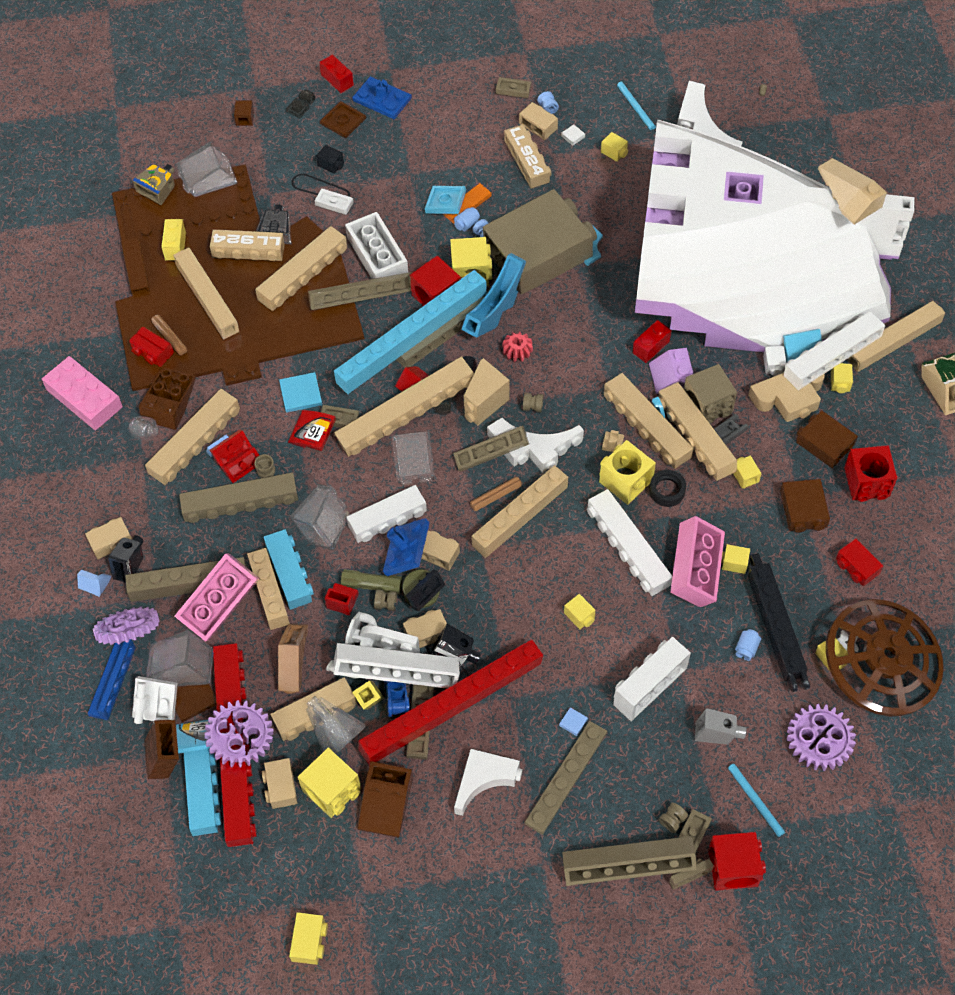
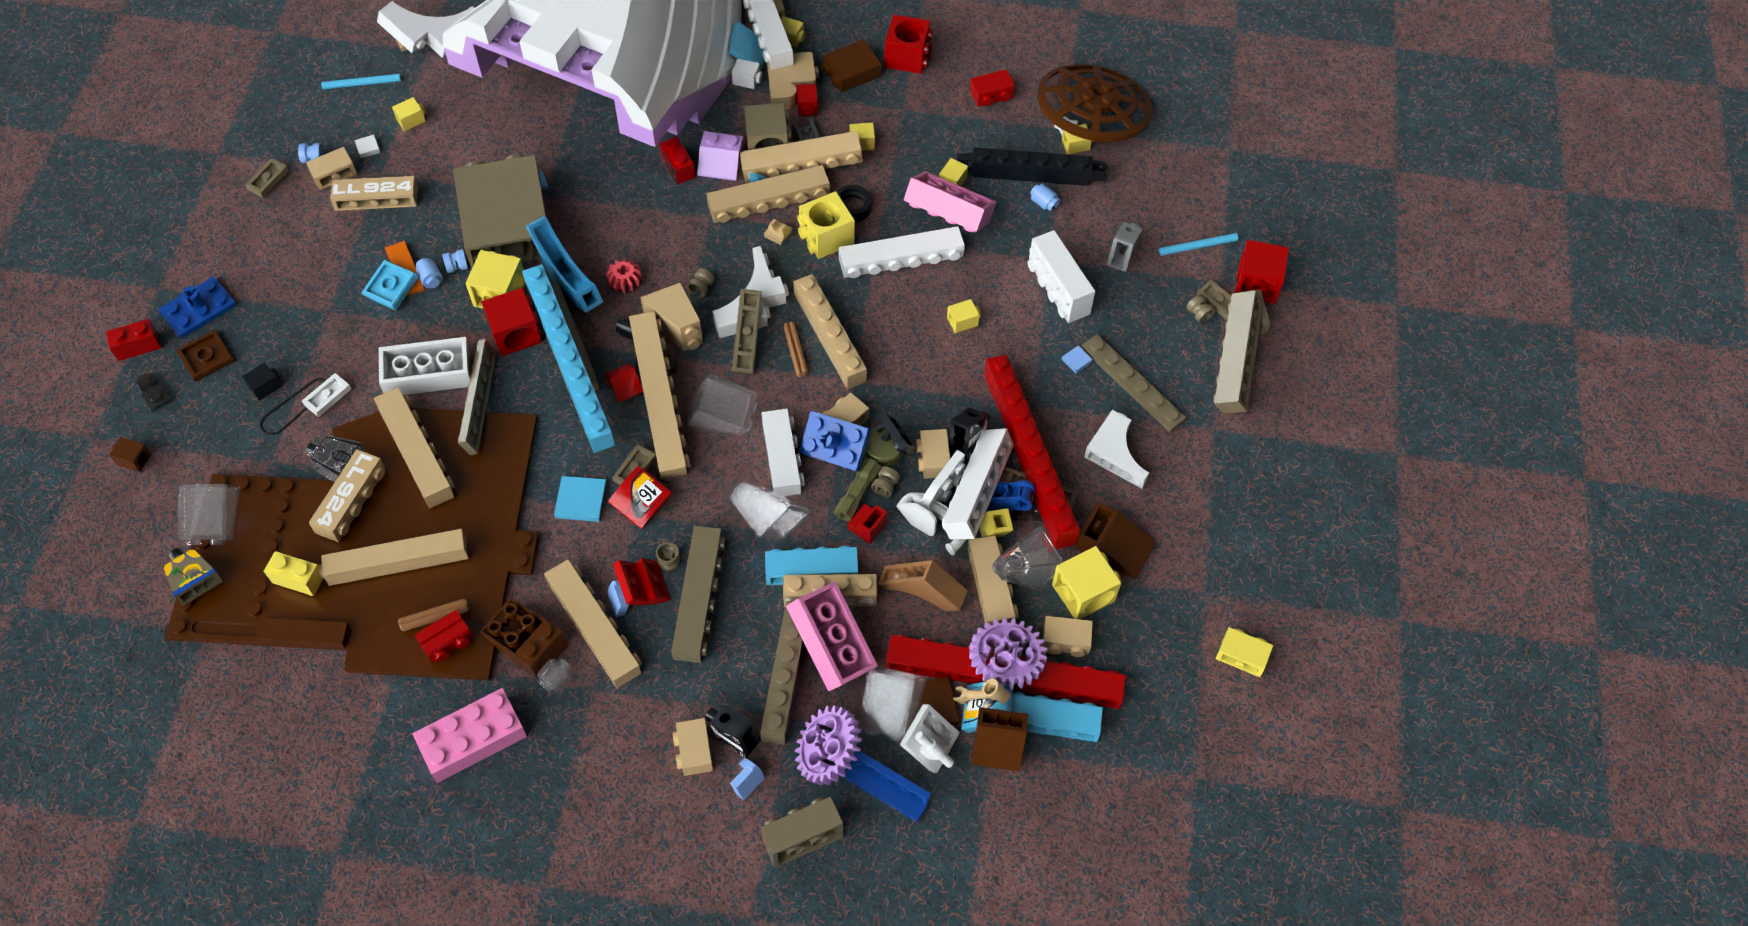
camera: 75 degrees left, 0 degrees up
reddish brown brick [780,479,830,533] -> none
lavender gear [787,704,856,771] -> none
none -> dark tan brick [761,796,843,868]
none -> red brick [797,84,818,116]
none -> tan brick [953,678,1010,704]

